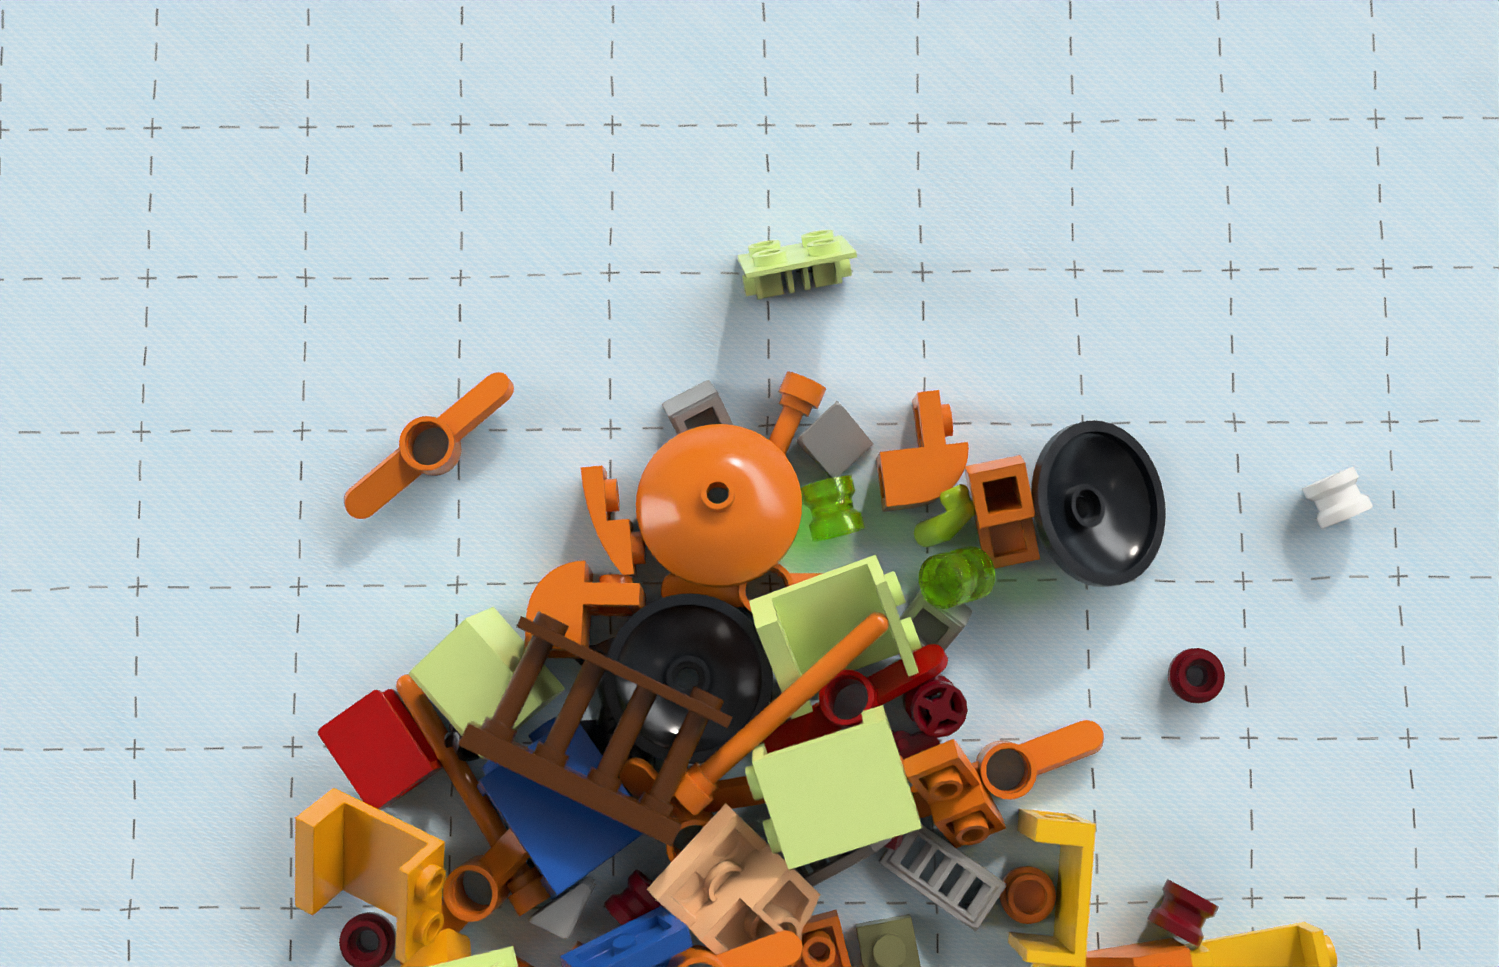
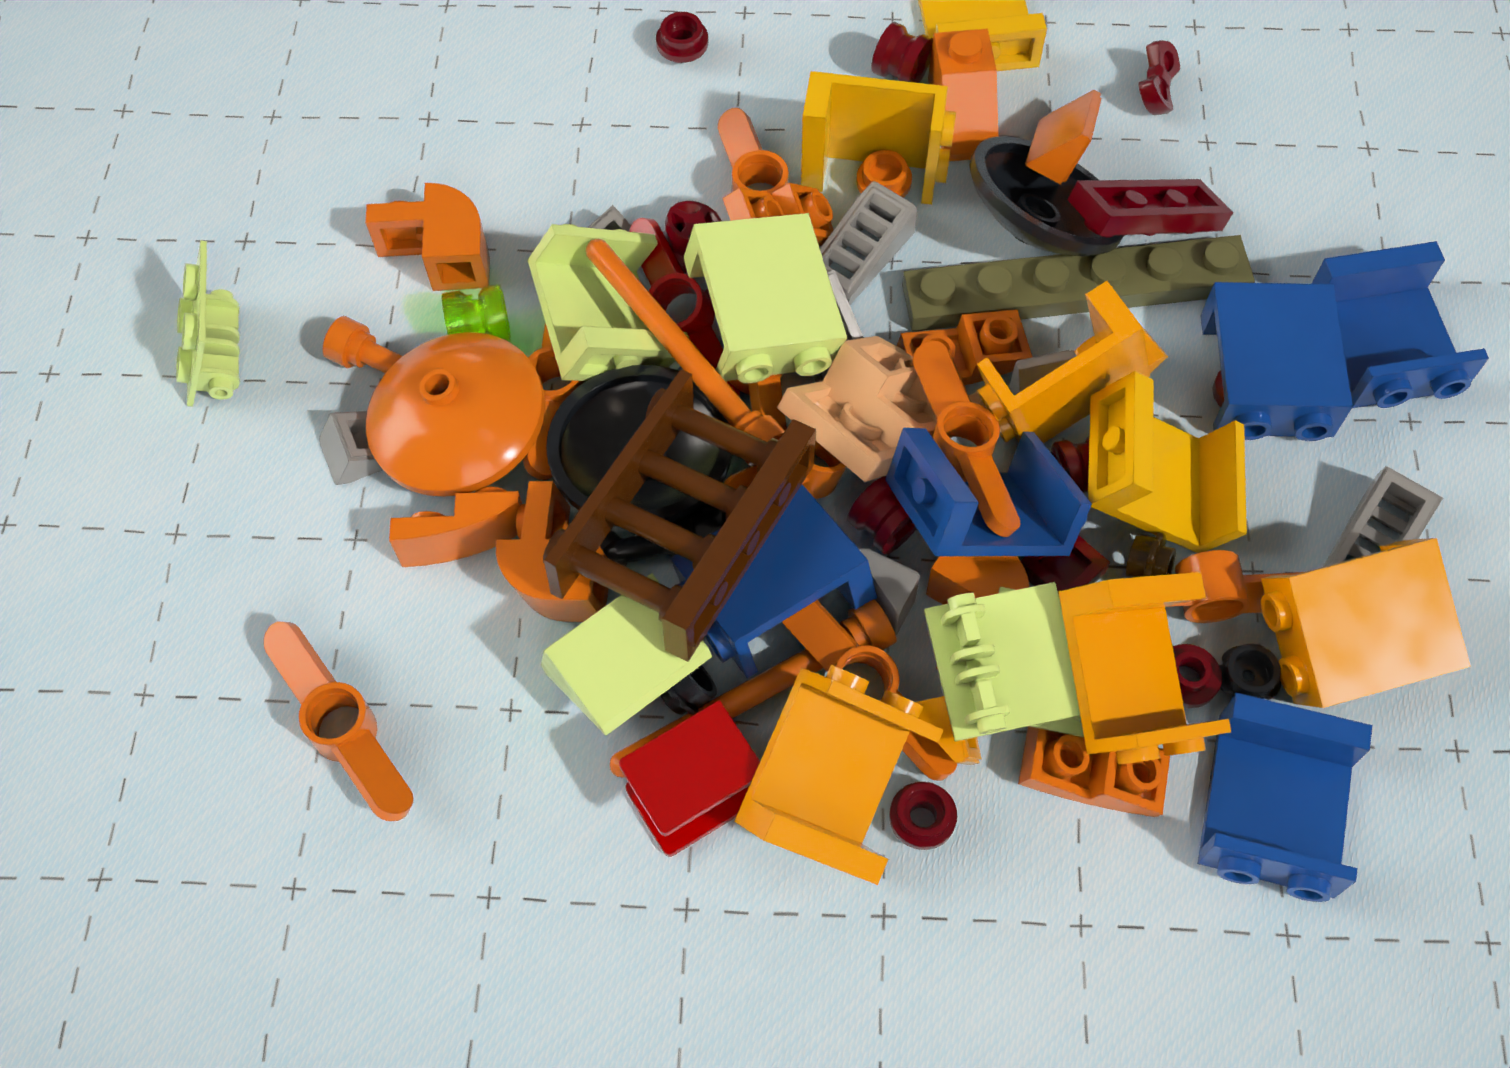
camera: 85 degrees left, 20 degrees down
light grey slope [797,401,873,481] -> none
lime arm [914,484,975,547] -> none
clear neon green wheel [919,546,995,609] -> none
orange brick [965,455,1040,570] -> none
black dish [1031,420,1166,587] -> none

